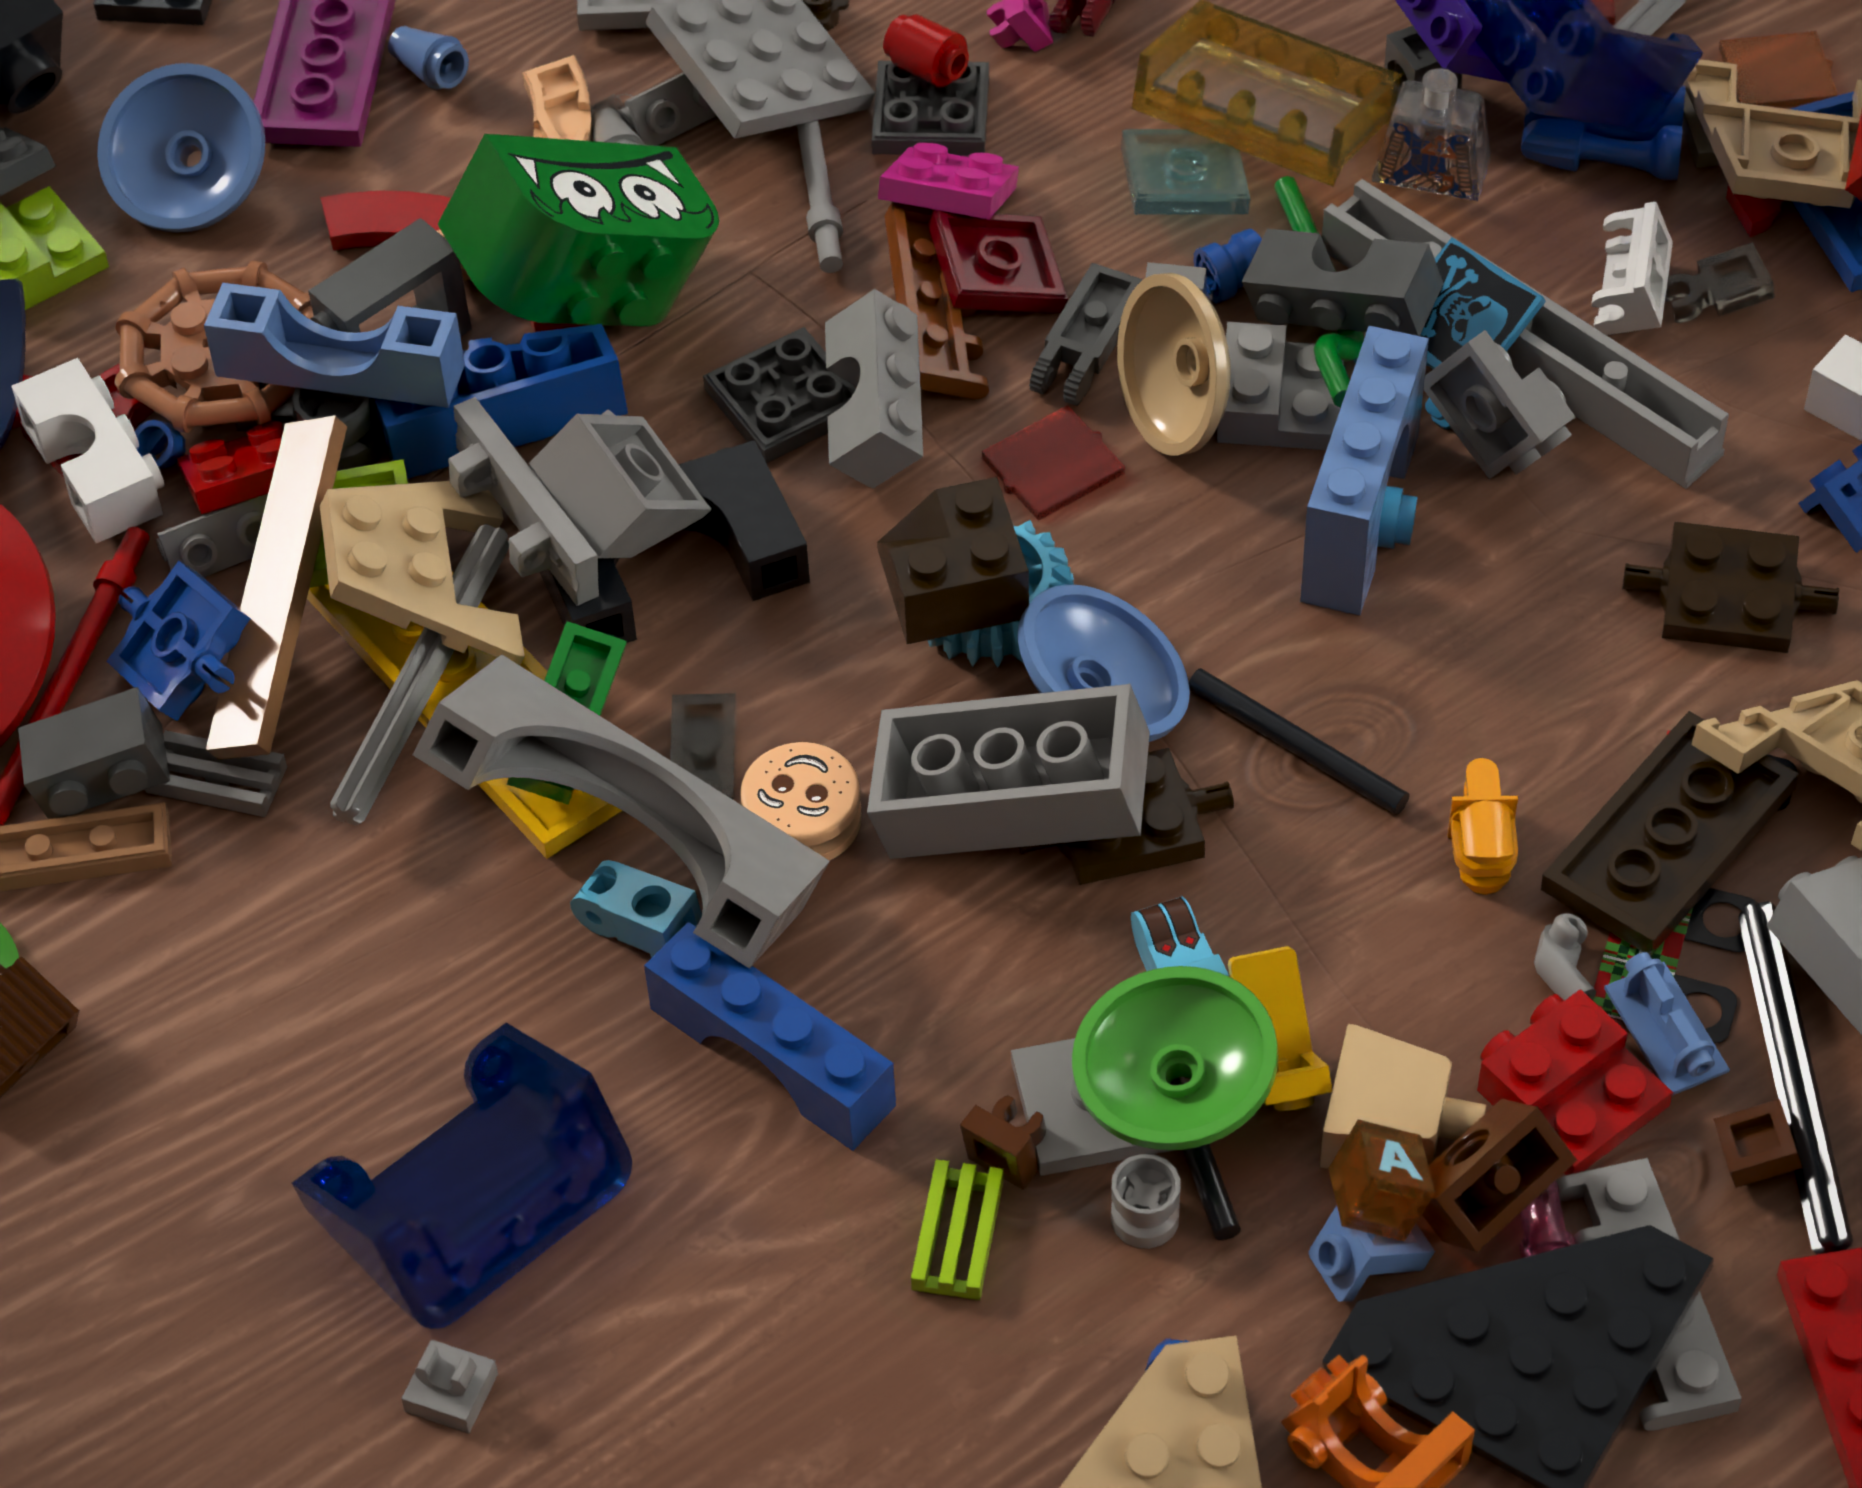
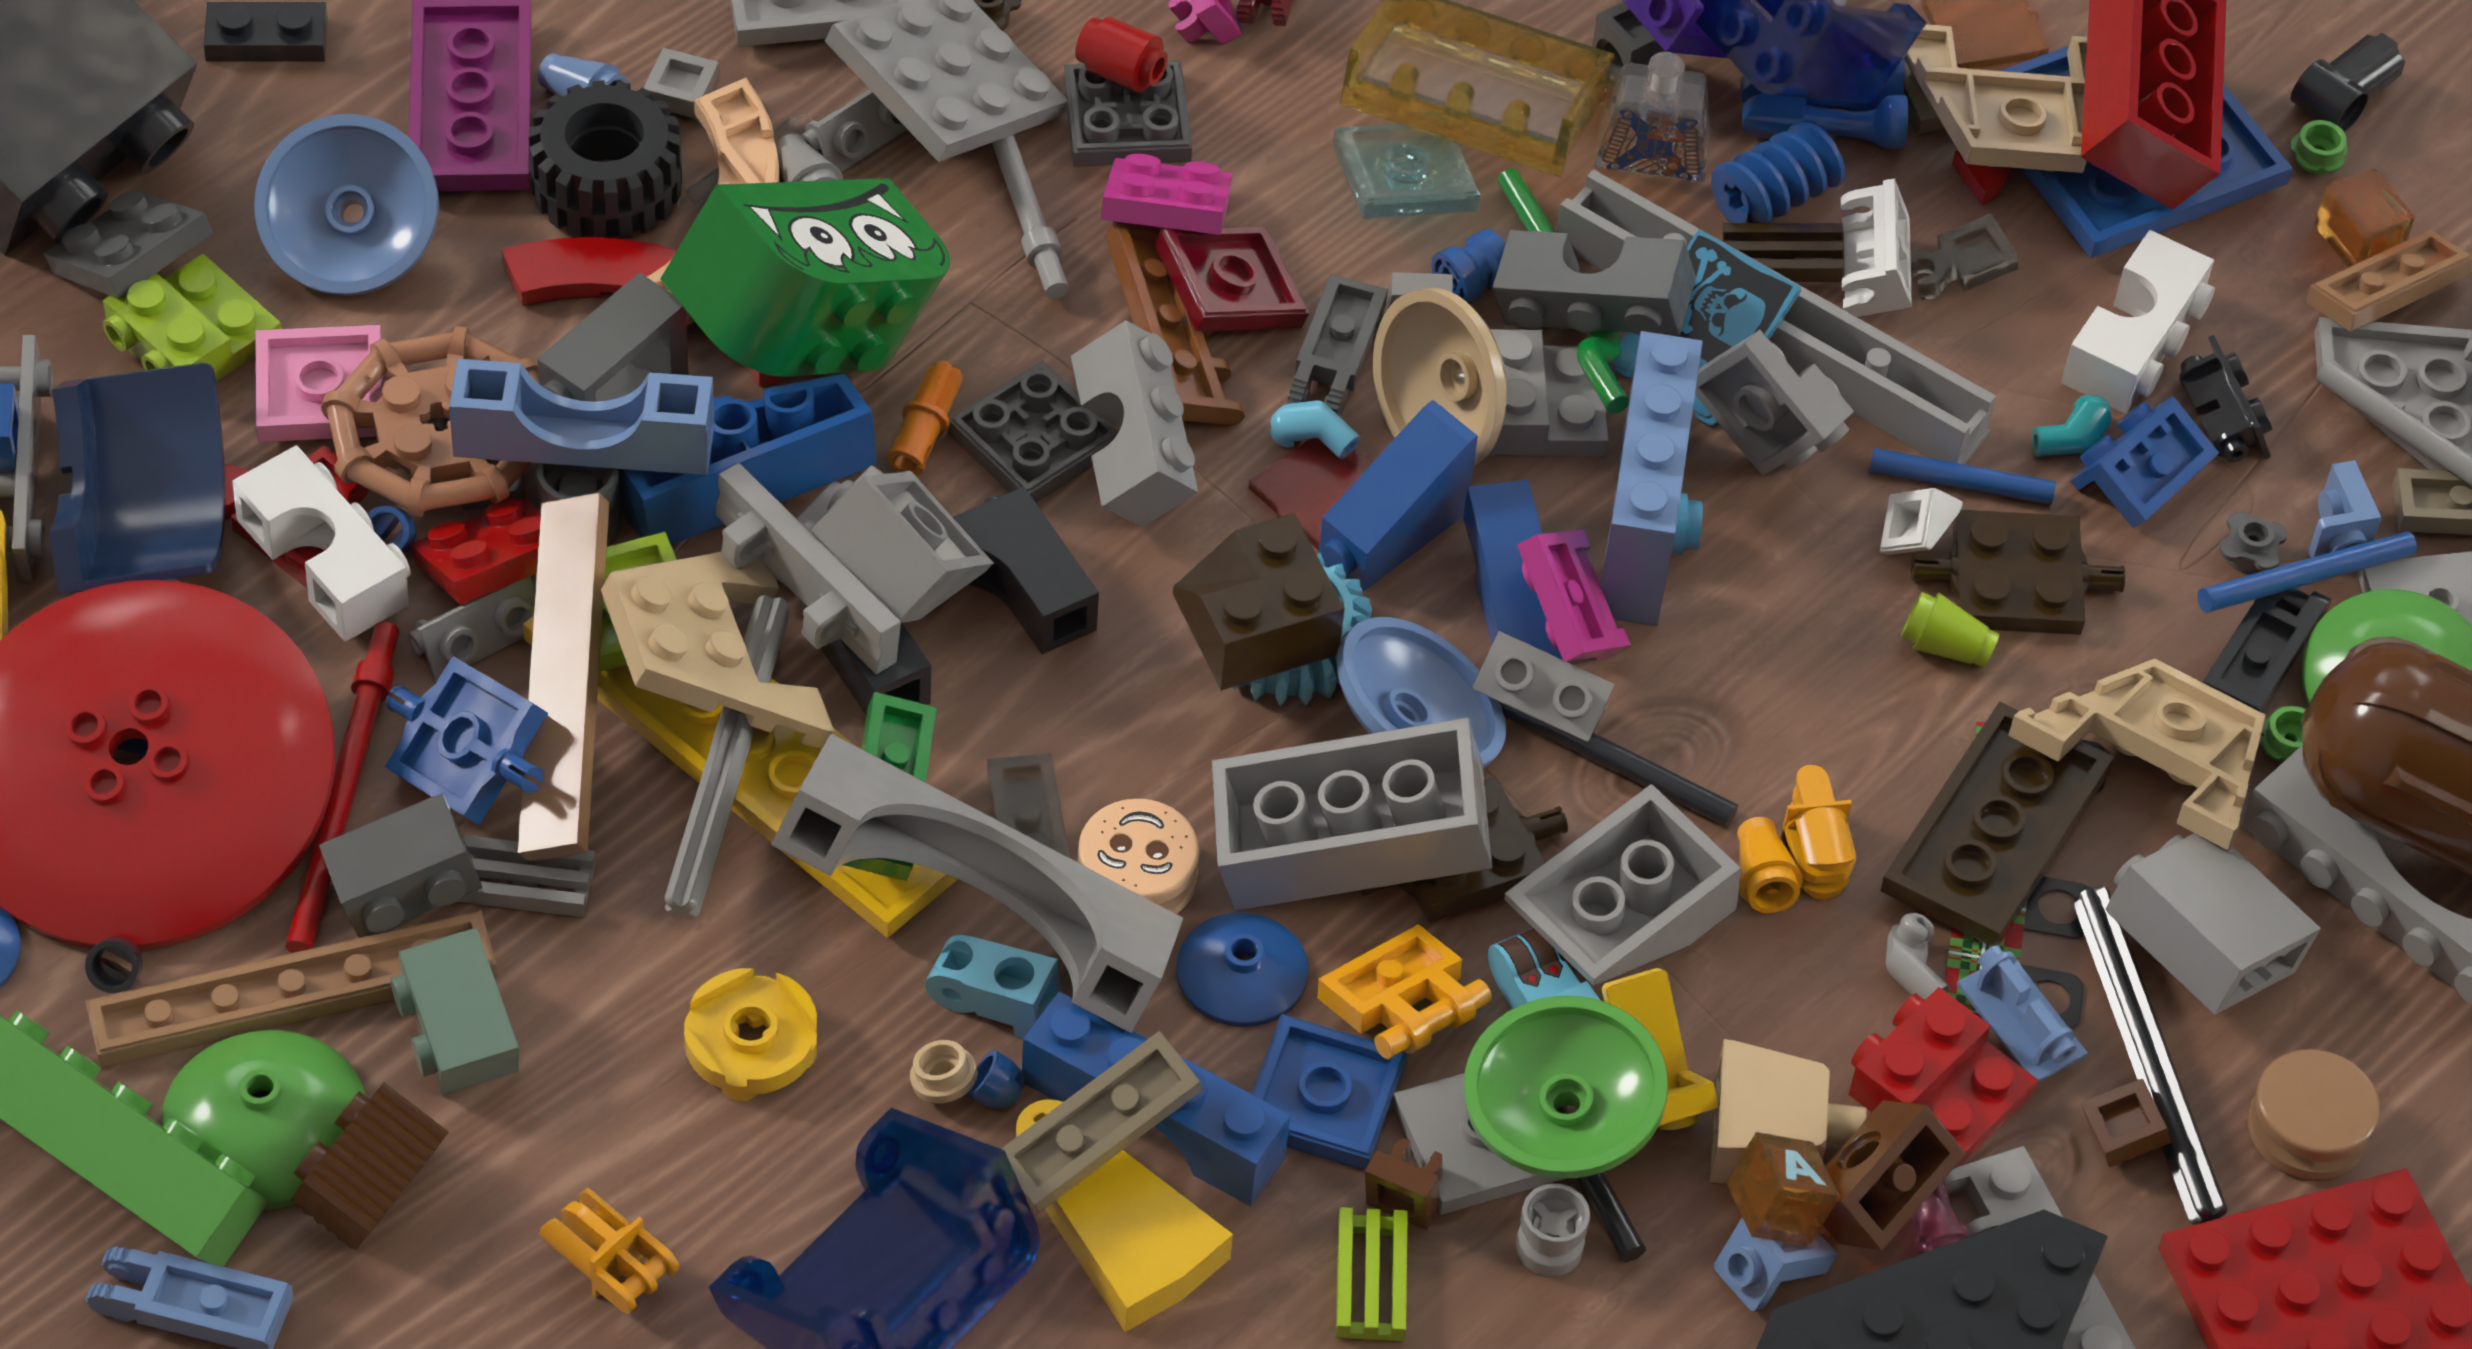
camera: 15 degrees left, 0 degrees up
none -> bright pink plate [256,325,383,442]
none -> sand green brick [390,928,519,1095]
none -> black tyre [528,80,682,239]
none -> light orange arm [539,1187,680,1314]
none -> light grey plate [644,48,720,119]
none -> yellow plate [684,968,817,1101]
none -> orange axle [886,360,963,476]
none -> tan plate [910,1040,978,1103]
none -> blue hinge [966,1050,1024,1110]
none -> dark tan plate [995,1031,1203,1213]
none -> yellow piece [1016,1099,1233,1332]
none -> blue dish [1176,912,1308,1027]
none -> blue tile [1251,1014,1408,1170]
none -> medium azure arm [1270,400,1361,459]
none -> light orange plate [1317,924,1492,1059]
none -> blue slope [1319,400,1478,593]
none -> blue slope [1463,479,1563,660]
none -> light grey hinge [1472,631,1615,742]
none -> light grey slope [1505,784,1741,986]
none -> dark pink plate [1517,529,1631,662]
none -> blue piece [1711,121,1845,223]
none -> dark brown tile [1723,223,1844,282]
none -> light orange cone [1737,817,1803,913]
none -> blue bar [1869,448,2056,505]
none -> white slope [1880,488,1963,555]
none -> lime cone [1901,592,2000,668]
none -> teal arm [2032,395,2112,457]

